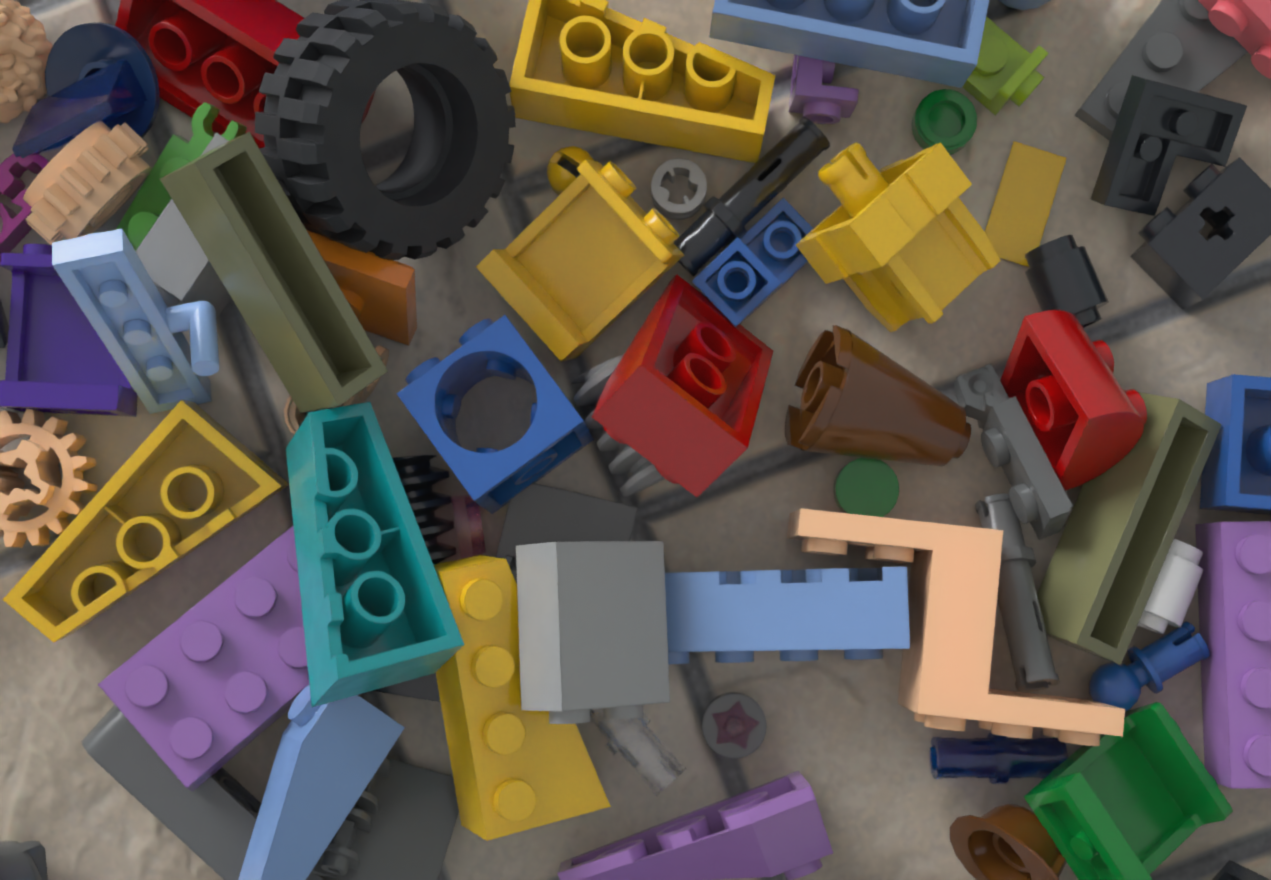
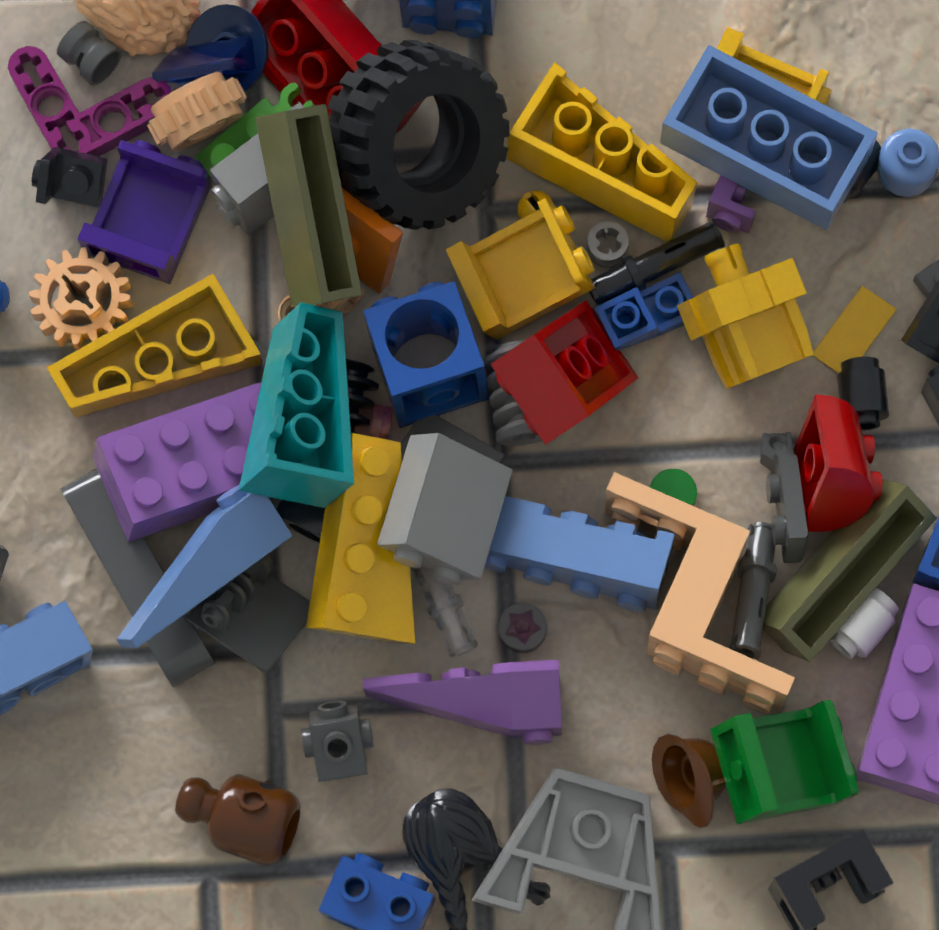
camera: 20 degrees right, 10 degrees down
light blue plate [52,229,219,414] -> none
reddish brown cone [785,325,971,467] -> none
green tile [911,89,977,155] -> none
clear blue pin [929,732,1068,784] -> none
lime bracket [962,16,1049,116] -> none
blue pin [1089,621,1210,711] -> none

